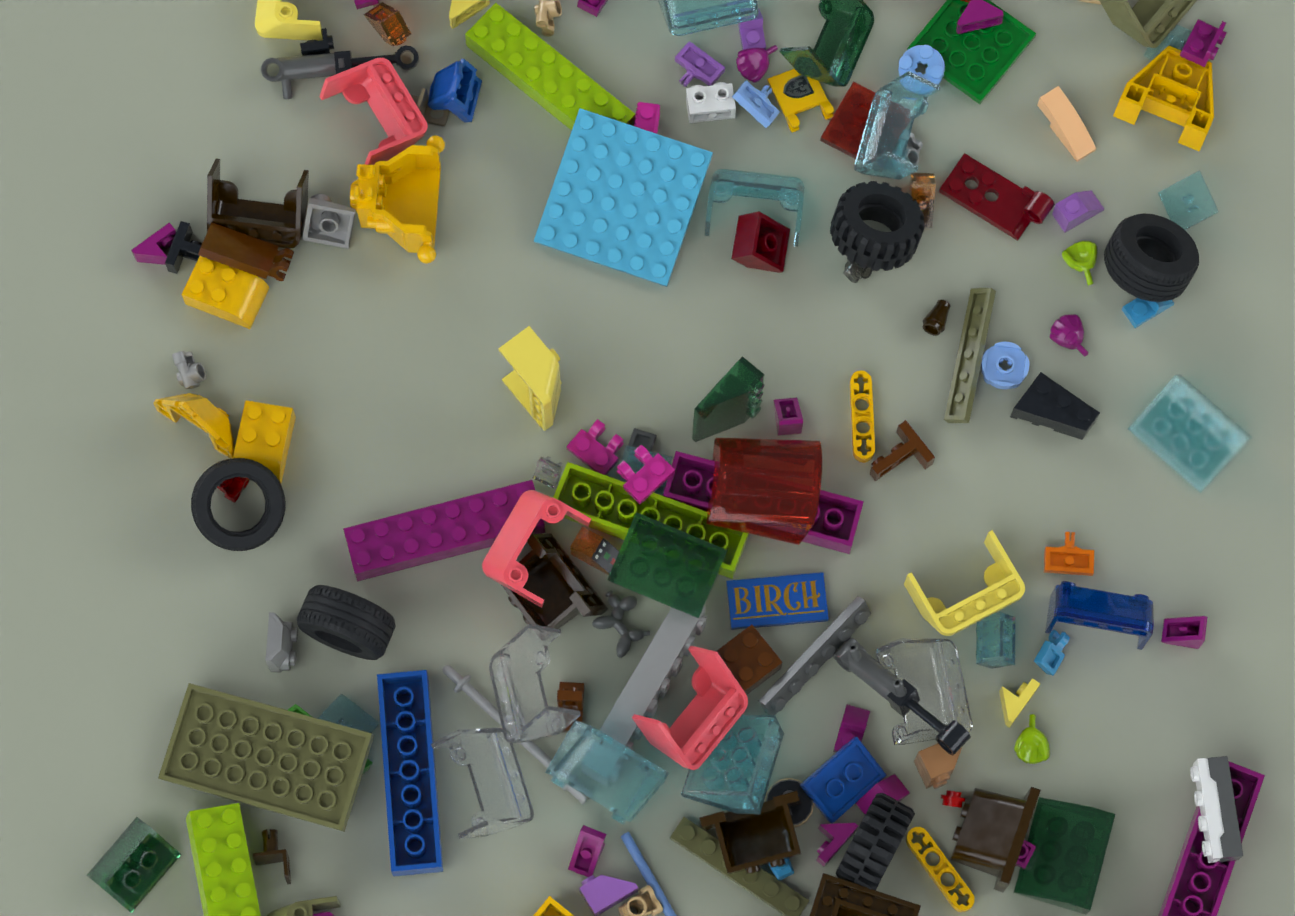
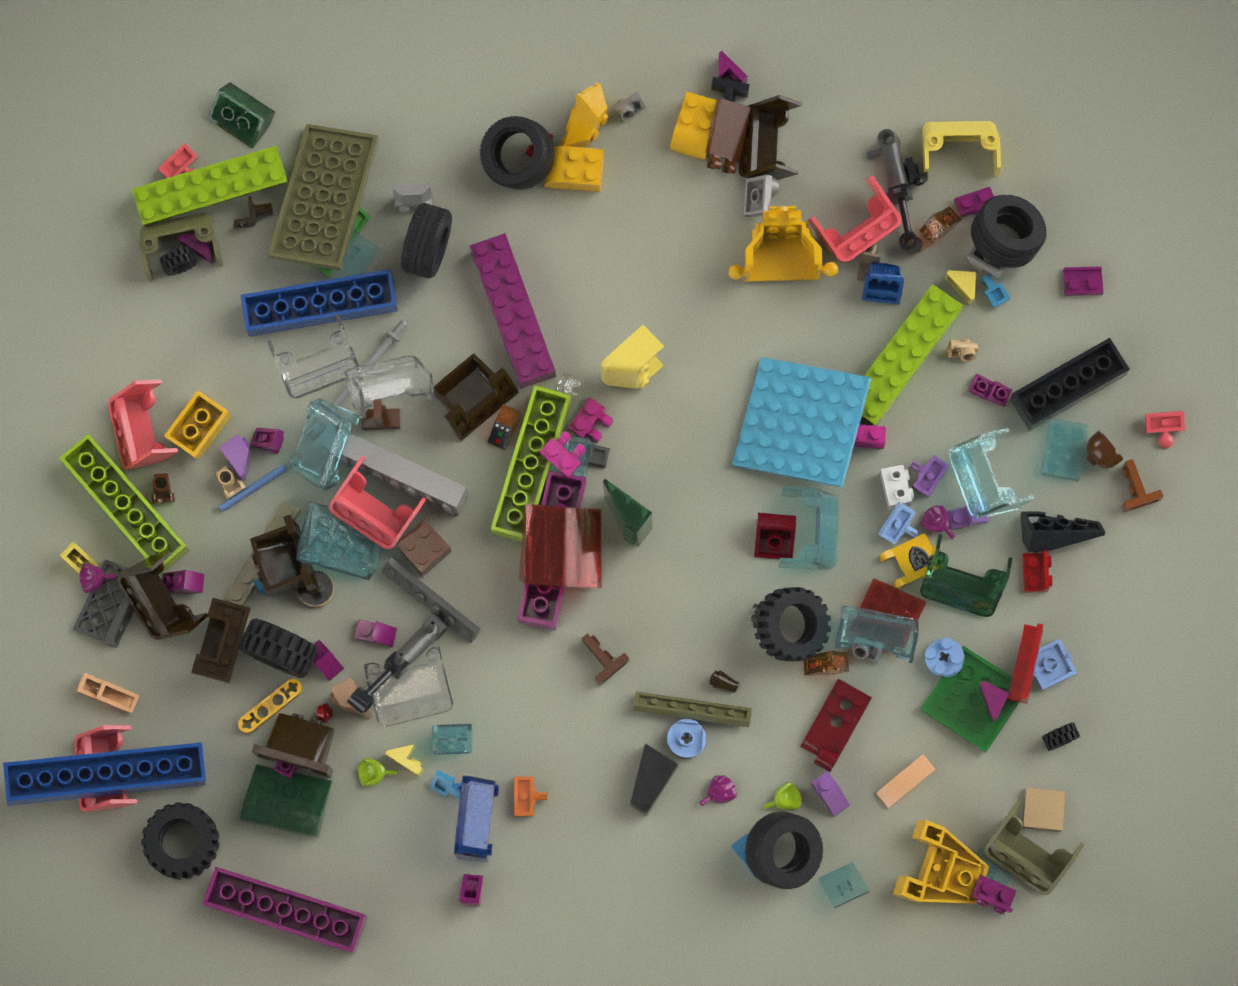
camera: 90 degrees right, 5 degrees up
coral windscreen [482,490,591,608] -> none
dark grey piece [592,590,650,658] -> none
clear green slope [607,512,728,619] -> none
blue tile [726,572,829,630] -> none
magenta slope [773,397,803,436] -> none
blue tile [800,737,887,824] -> none
magenta slope [816,823,858,867] -> none
yellow beam [850,370,875,463] -> none
light yellow windscreen [904,530,1025,636] -> none
clear light blue slope [1128,374,1252,493] -> none
piece [1190,756,1243,863] -> none

